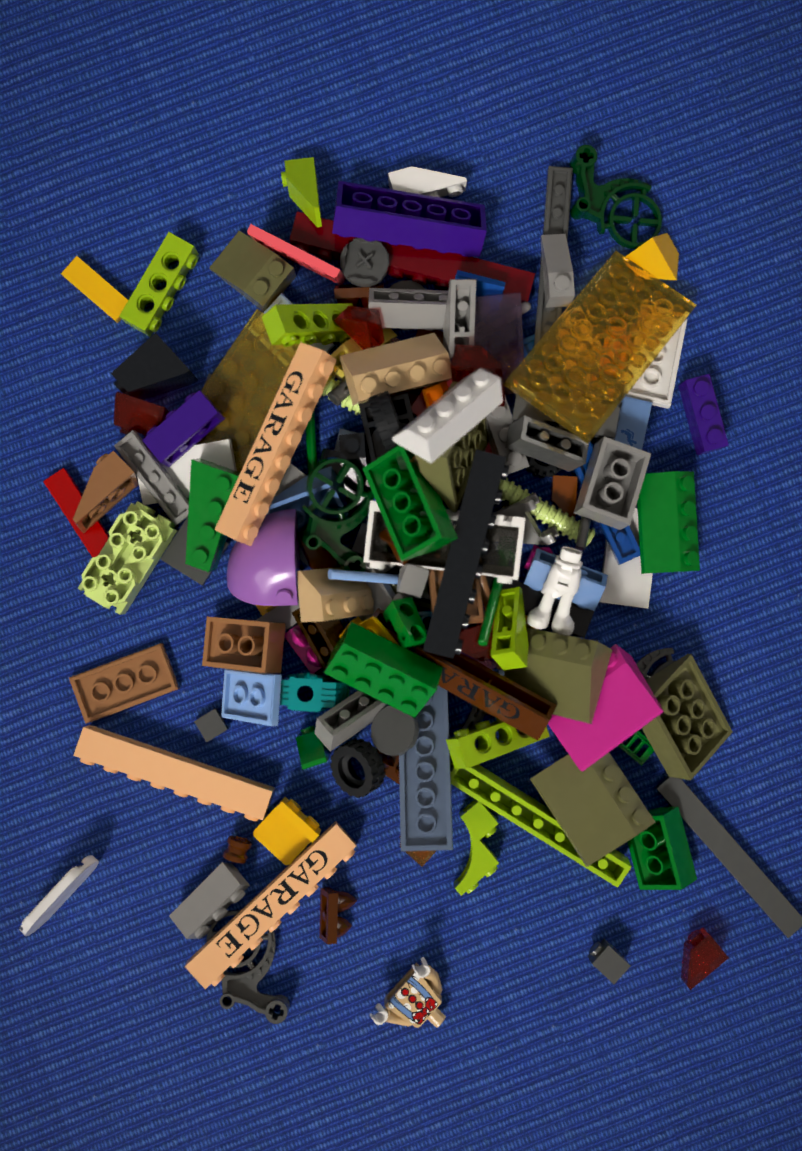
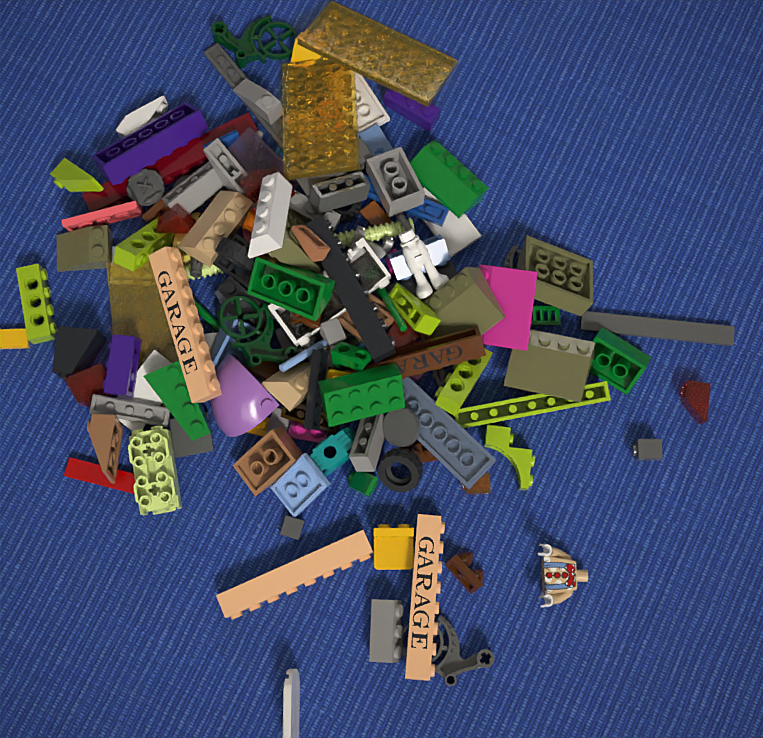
camera: 35 degrees left, 10 degrees down
medium nougat tile [69,643,180,724] -> none
reddish brown wheel [223,835,252,864] -> none
none -> nougat slope [291,225,330,262]
none -> clear yellow plate [297,0,459,107]
none -> black tile [304,349,328,431]

